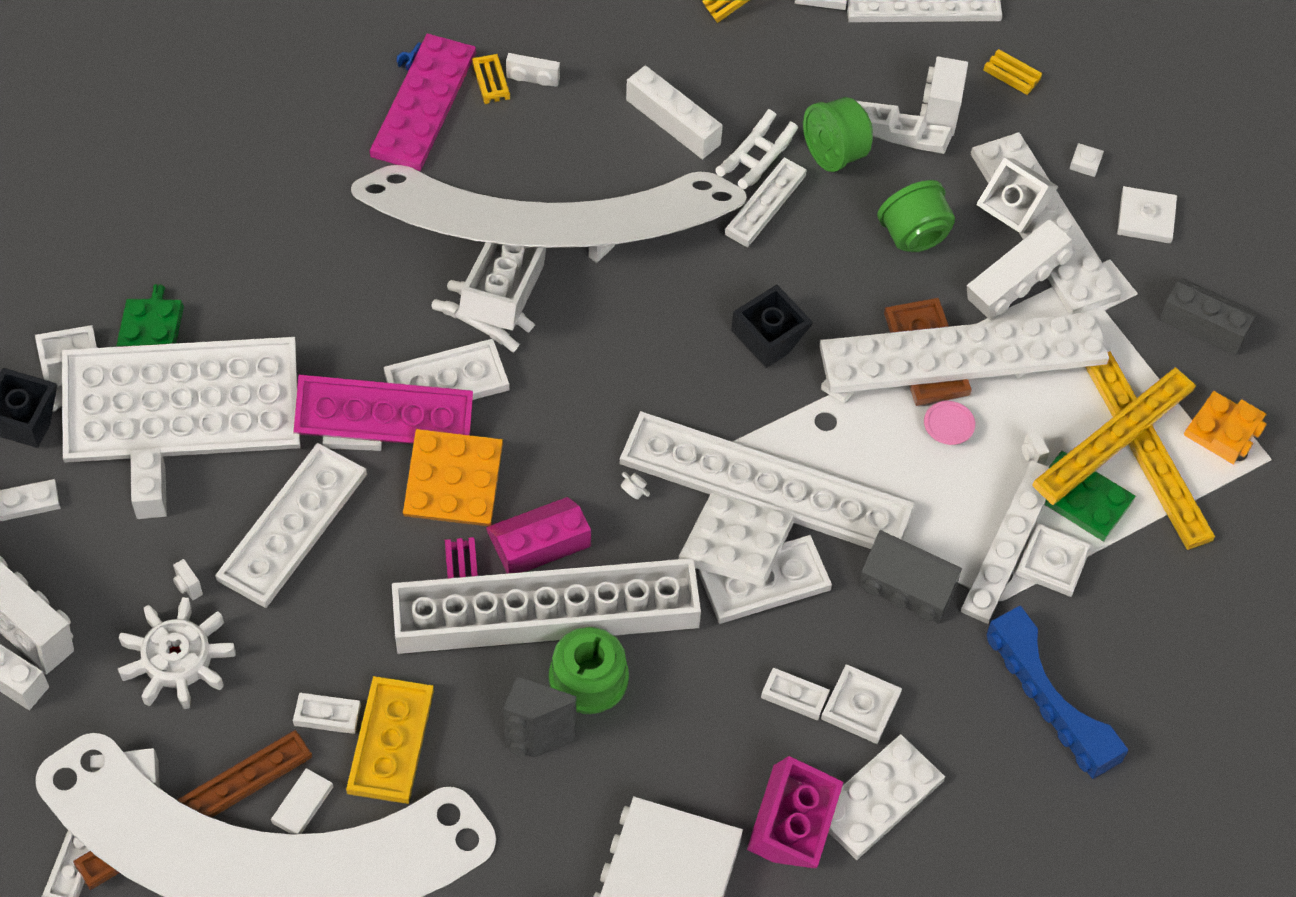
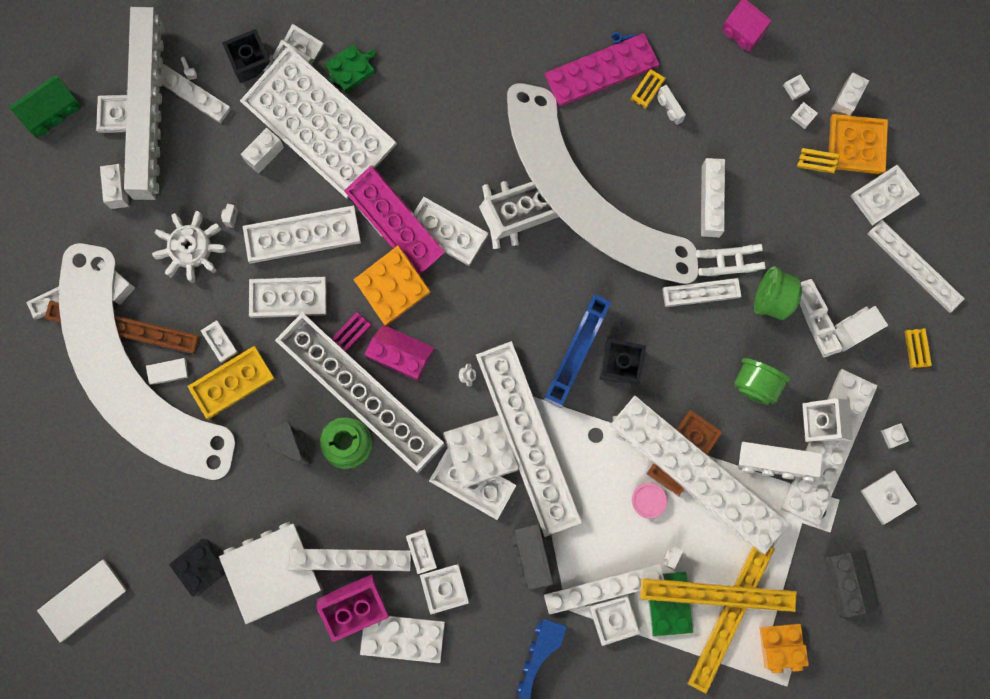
camera: 50 degrees right, 20 degrees up
none -> white plate [249,277,327,318]
none -> white plate [289,549,411,571]
none -> blue arch [544,294,611,408]

